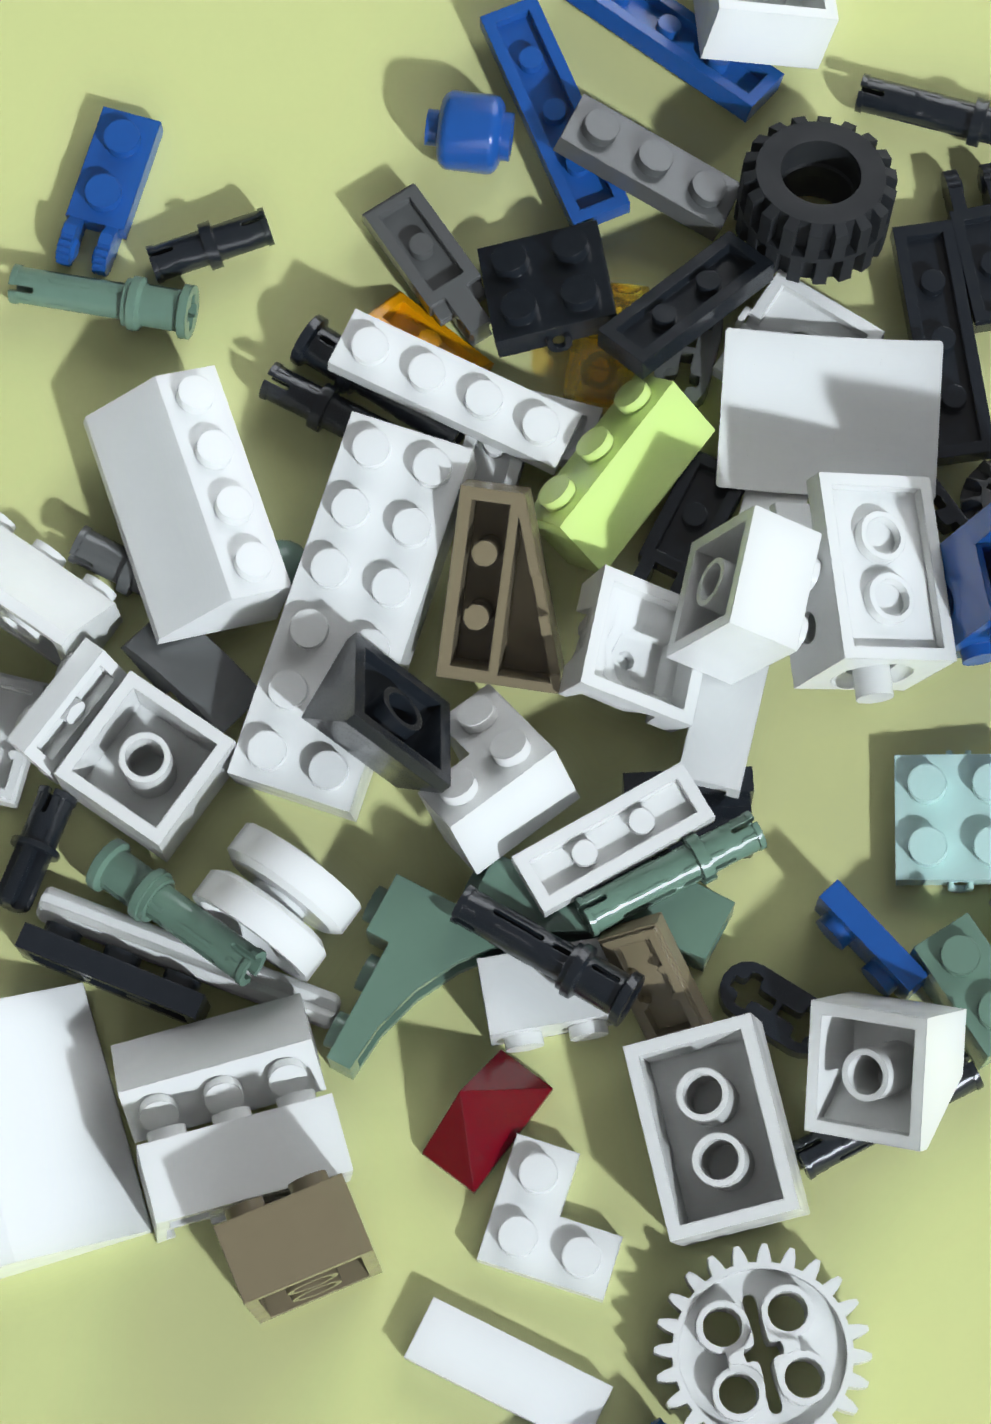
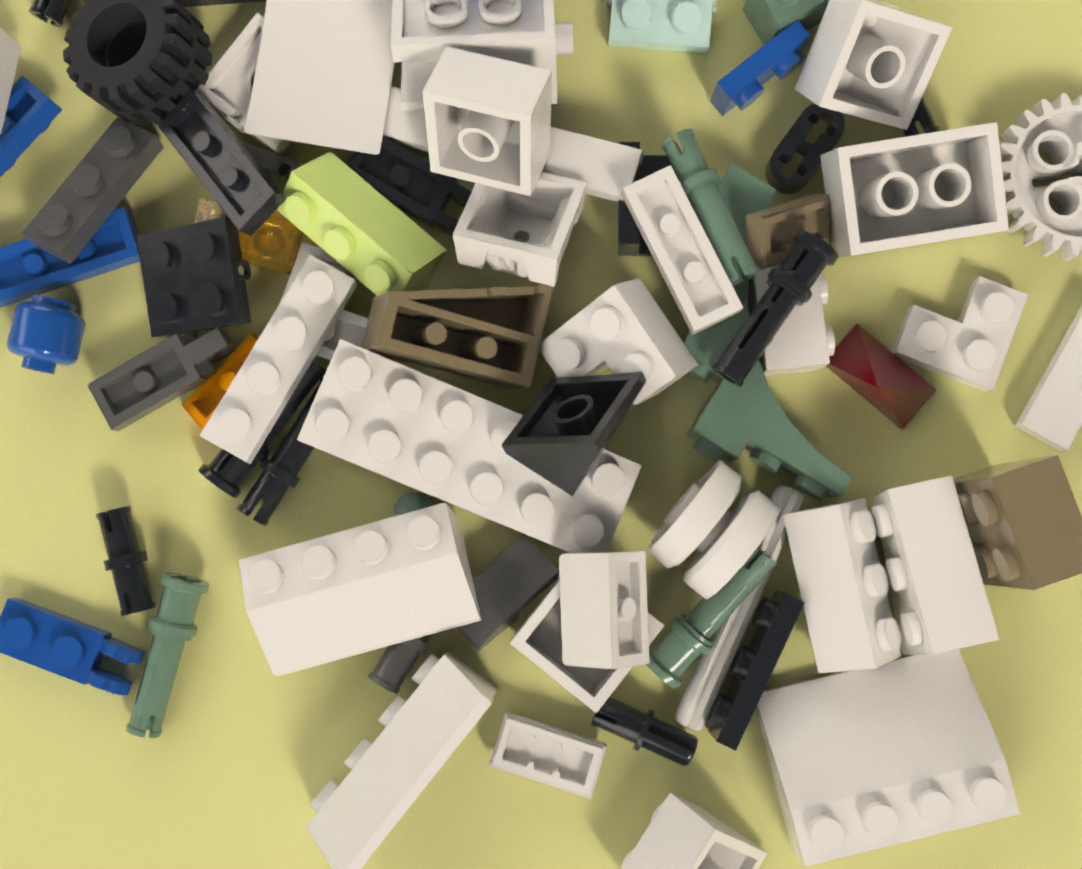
camera: 85 degrees left, 10 degrees up
white plate [6,637,127,785] -> none
none -> white panel [559,551,650,669]

